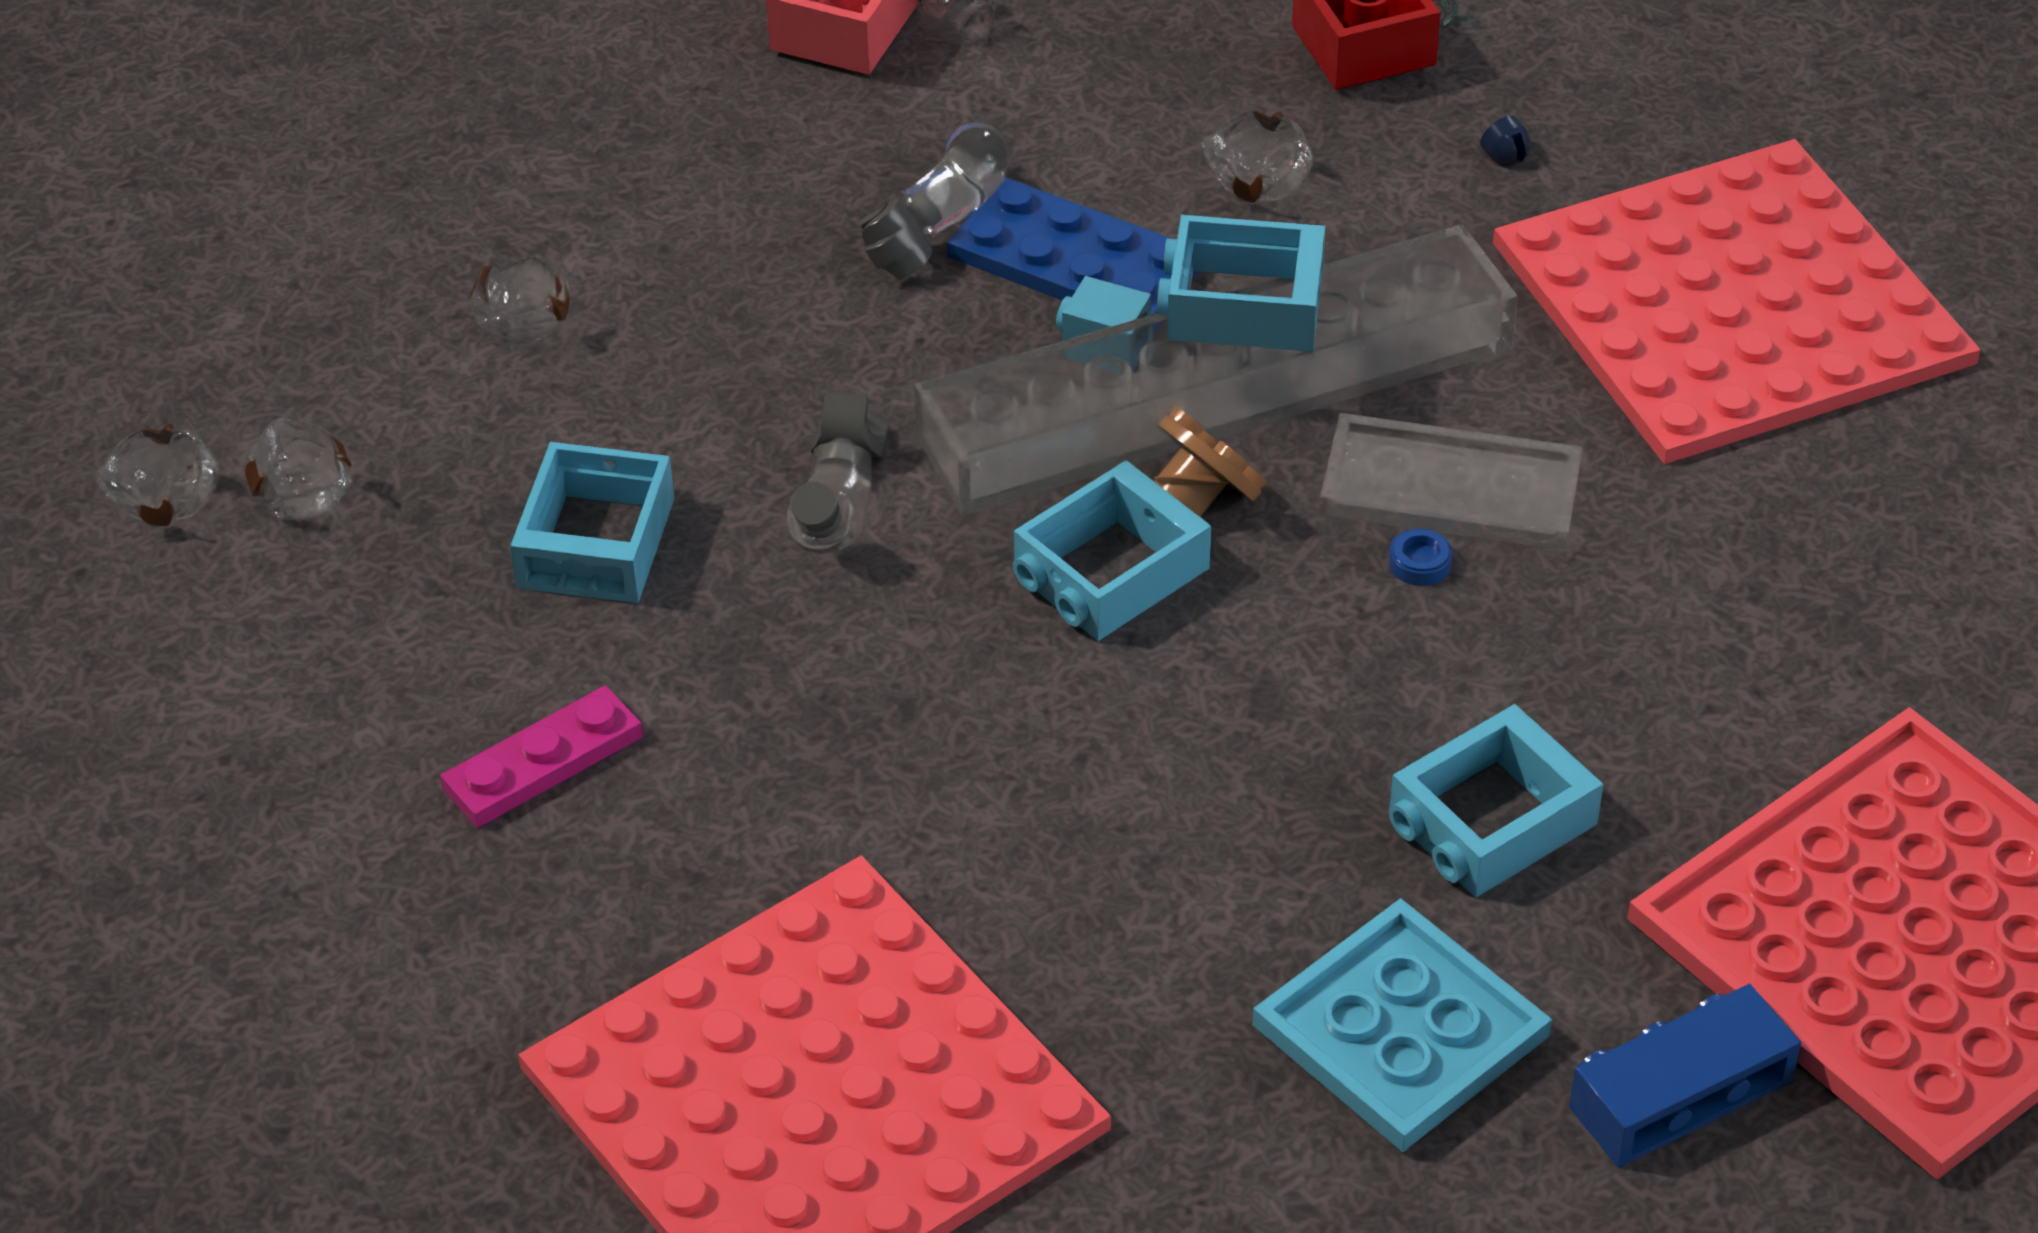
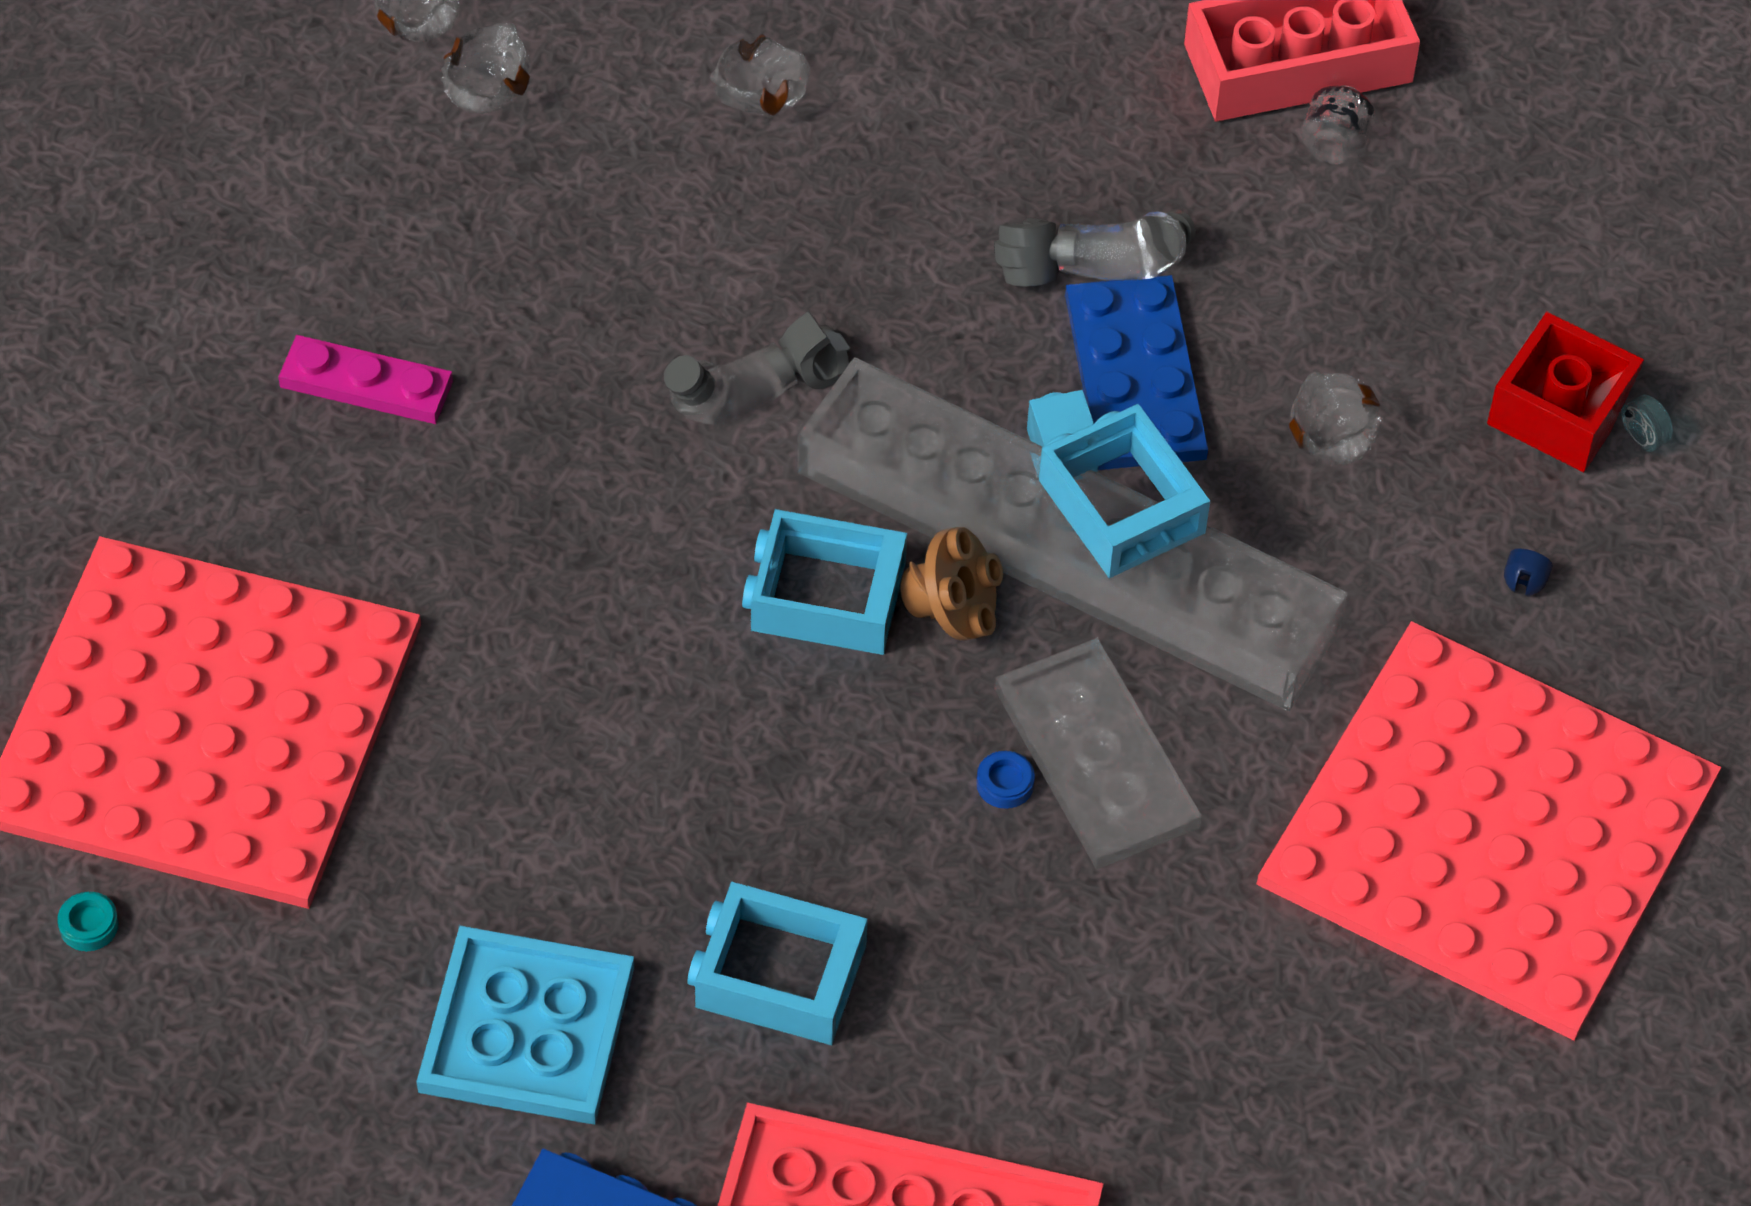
camera: 50 degrees right, 10 degrees up
medium azure window [510,442,675,604] -> none

